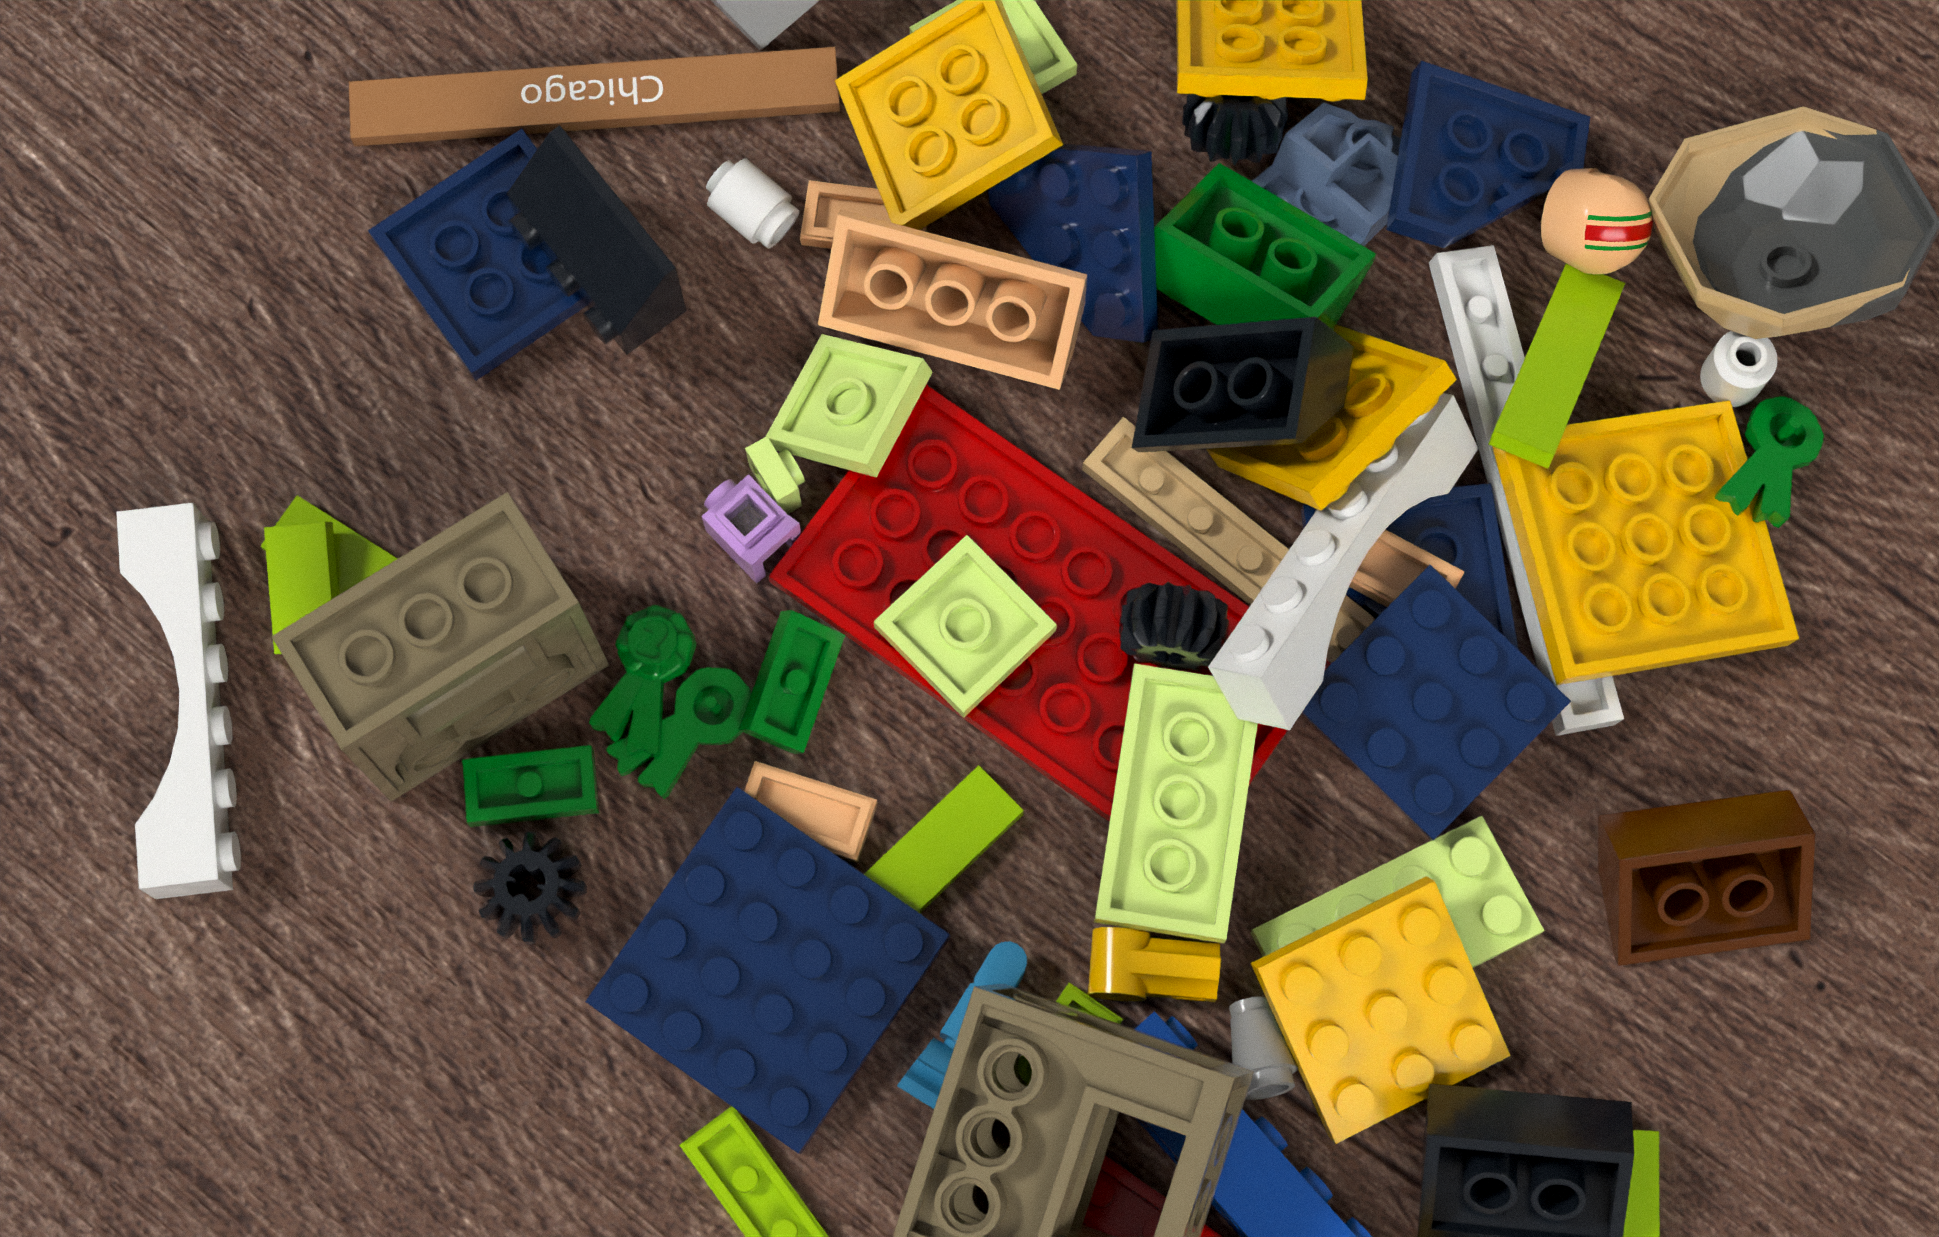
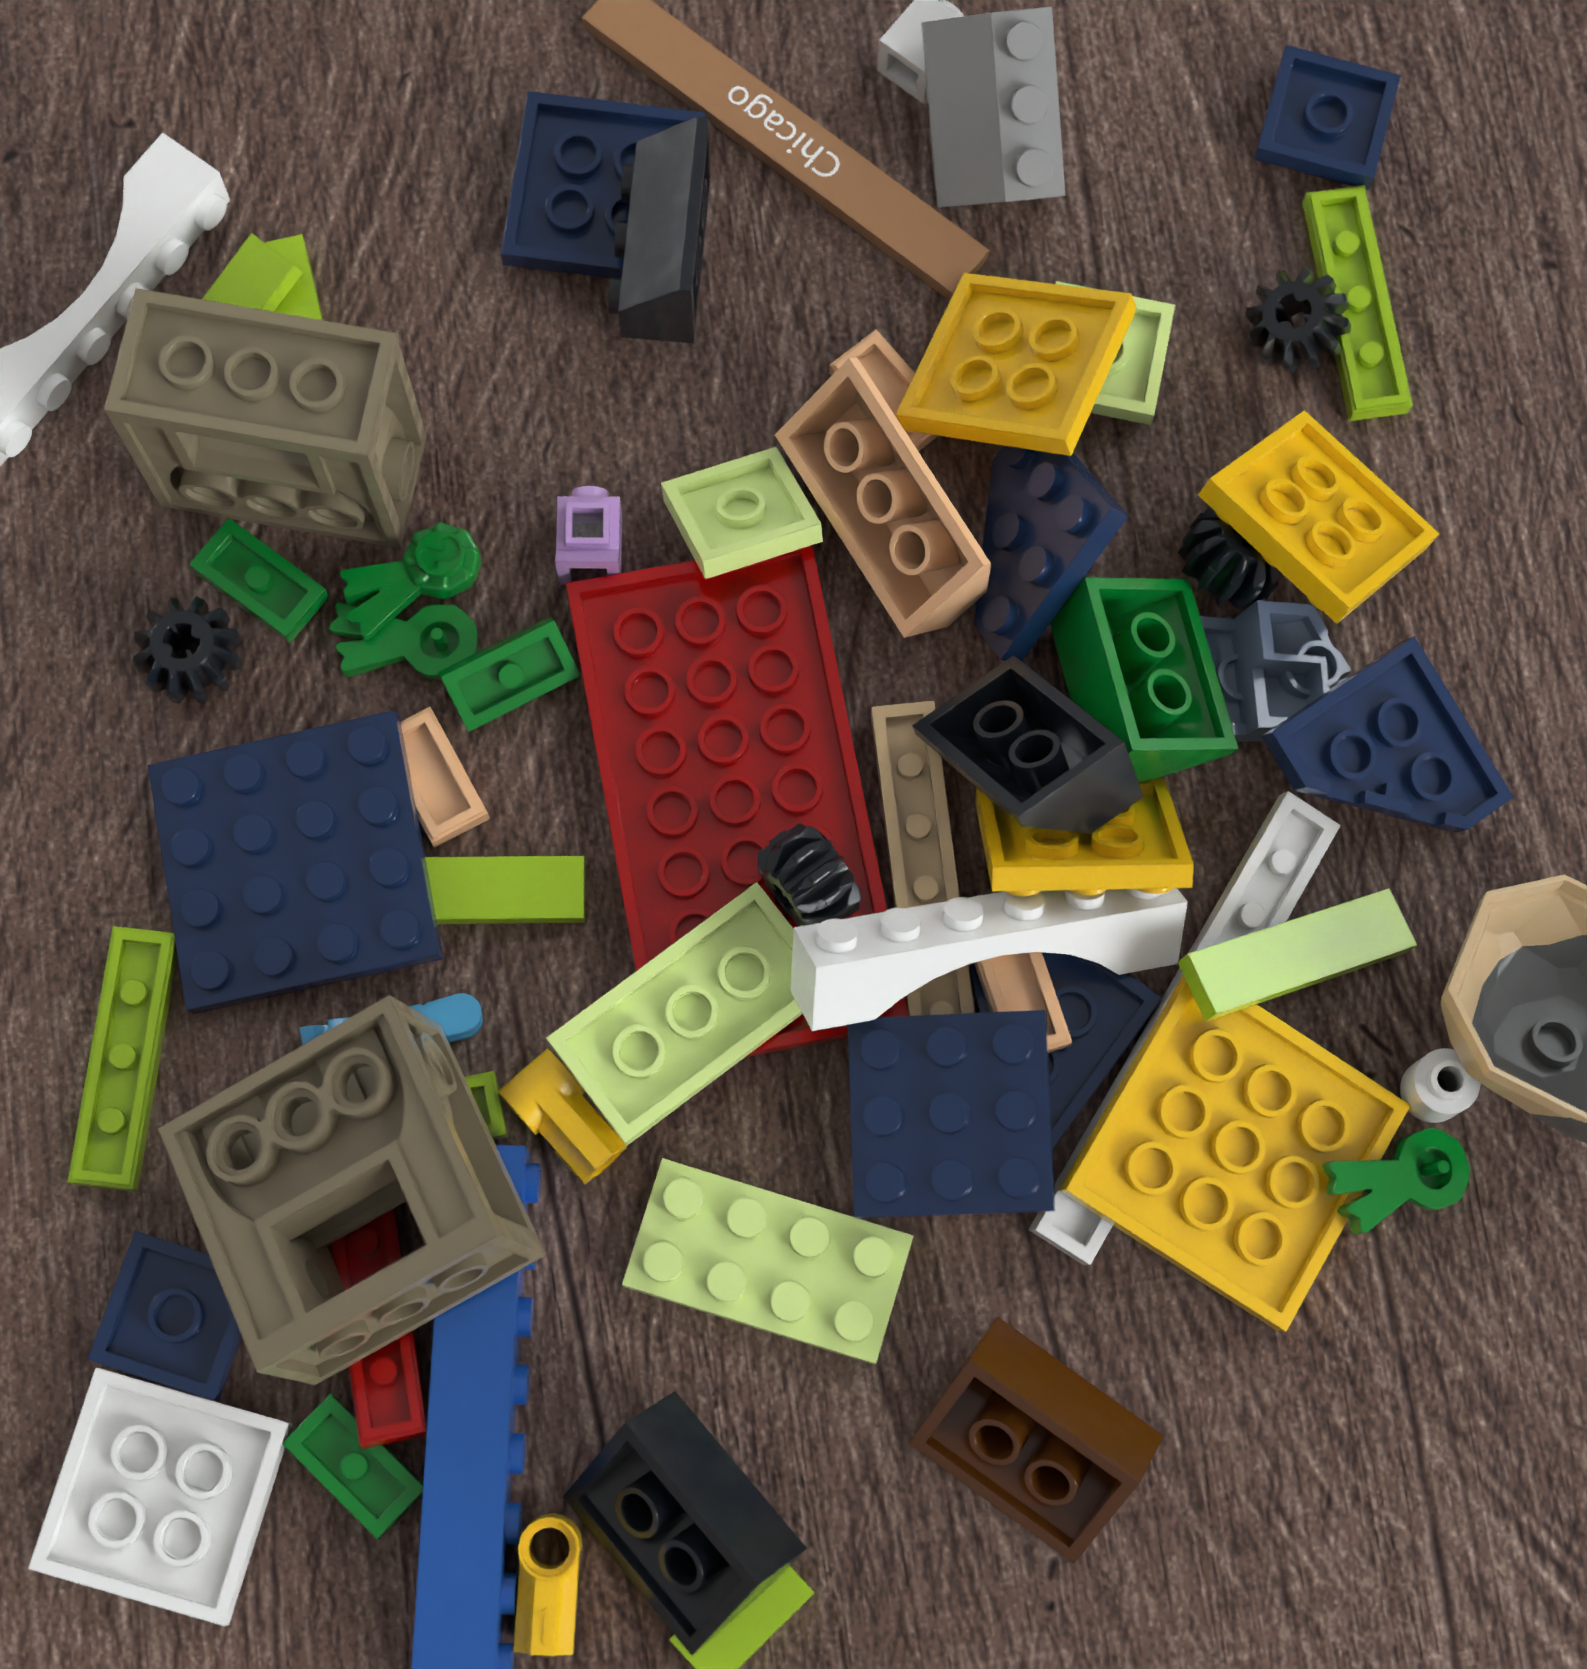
camera: 40 degrees right, 0 degrees up
white brick [706,158,799,249] -> none
yellowish green plate [745,436,805,514] -> none
yellowish green plate [874,535,1057,718] -> none
light grey cone [1229,997,1298,1100] -> none
yellow plate [1251,876,1511,1144] -> none
light nougat helmet [1541,168,1653,274] -> none

